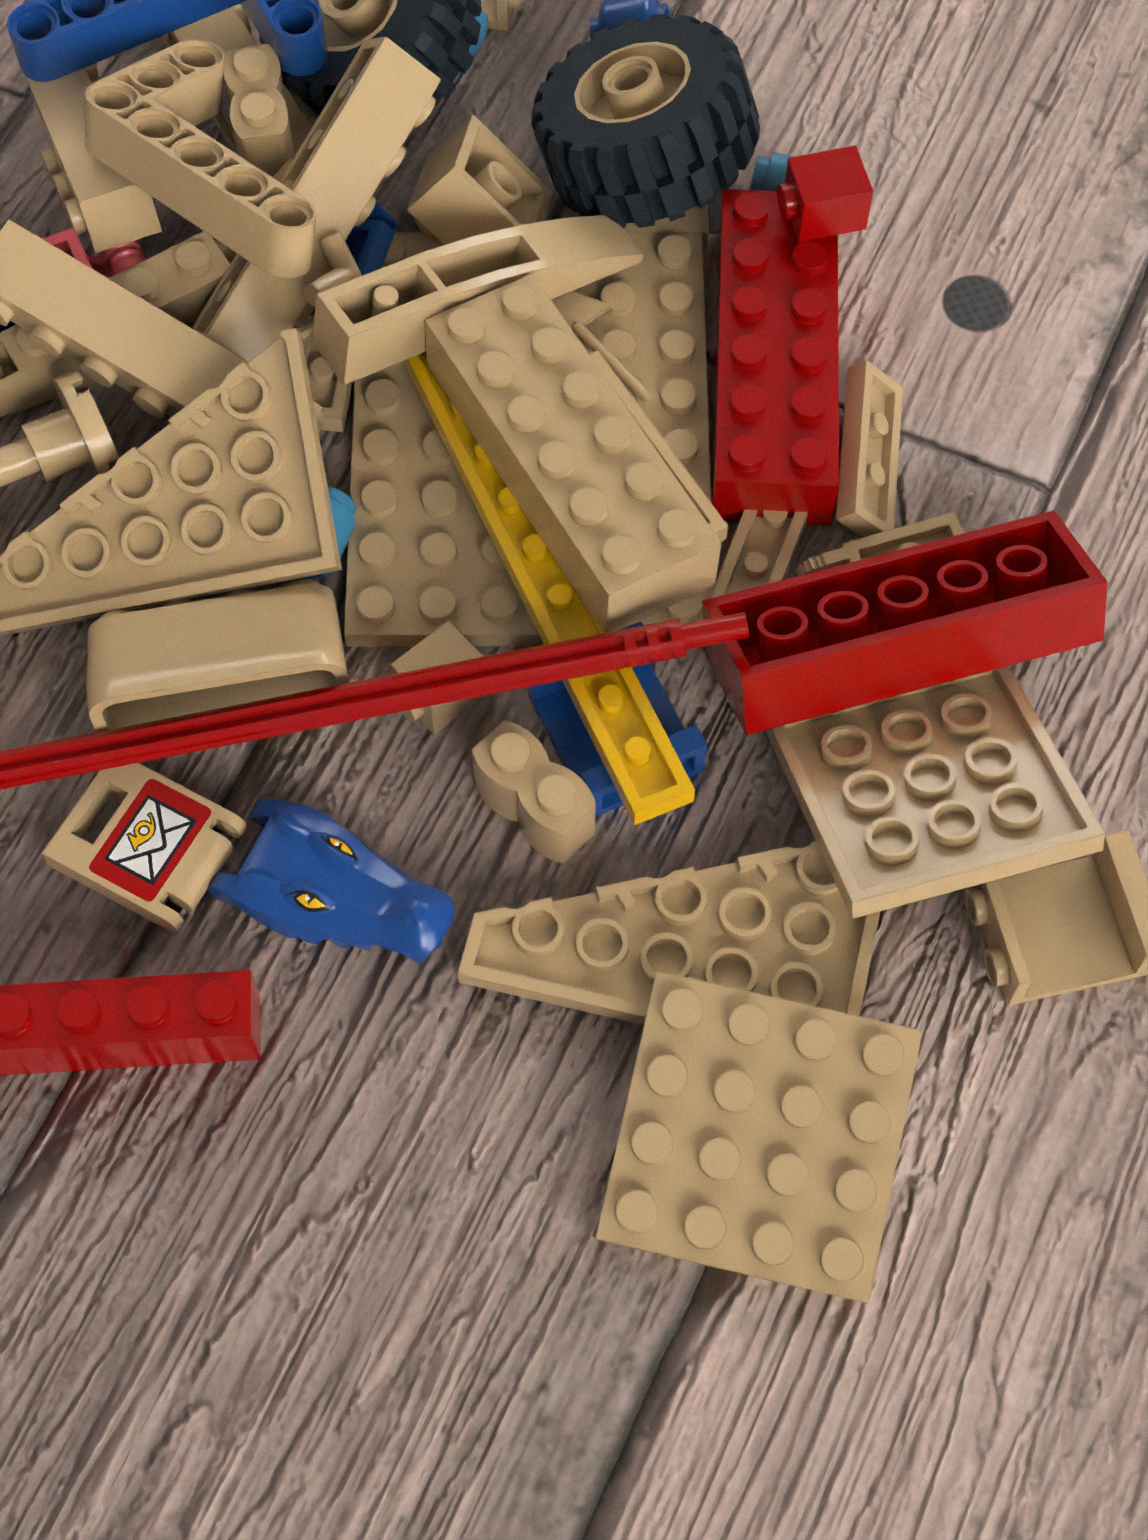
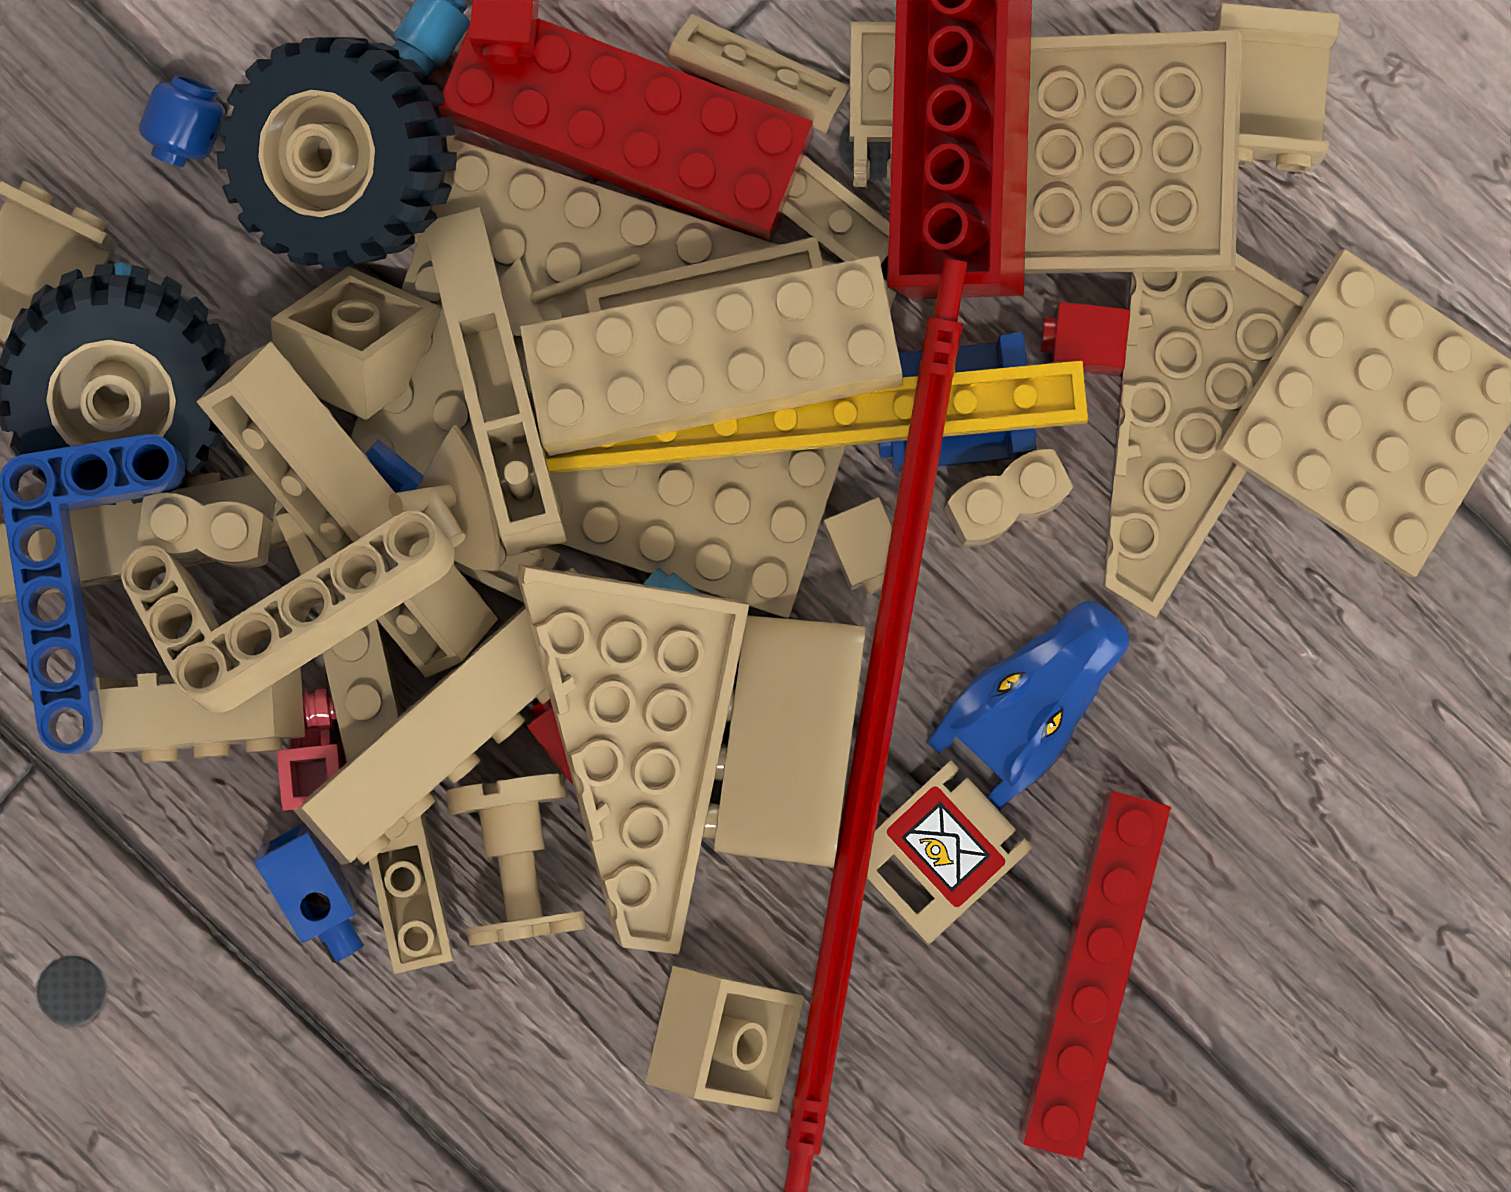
camera: 70 degrees left, 20 degrees up
none -> red brick [1040,302,1131,377]

